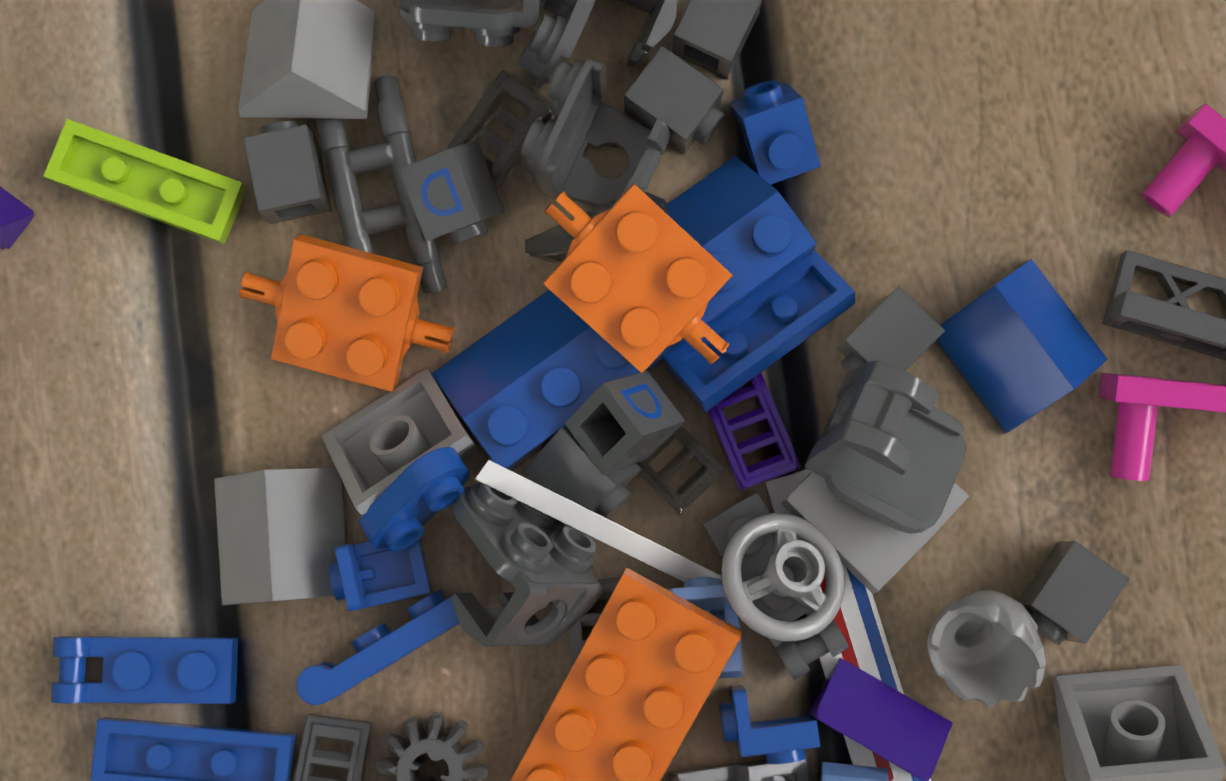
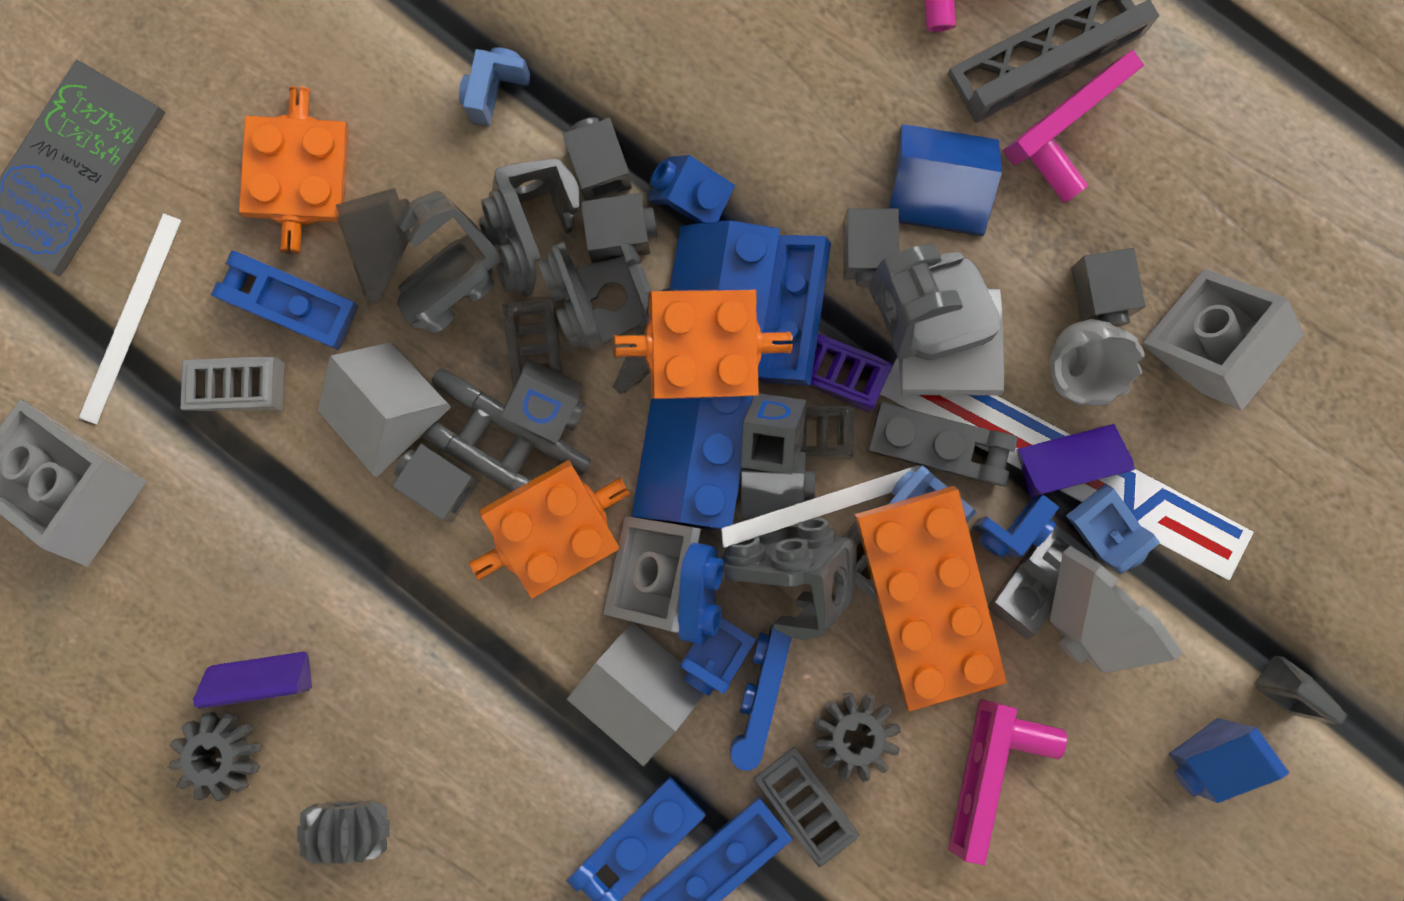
camera: 45 degrees left, 0 degrees up
lime plate [43,119,247,245] -> none
light grey piece [722,513,845,641] -> none

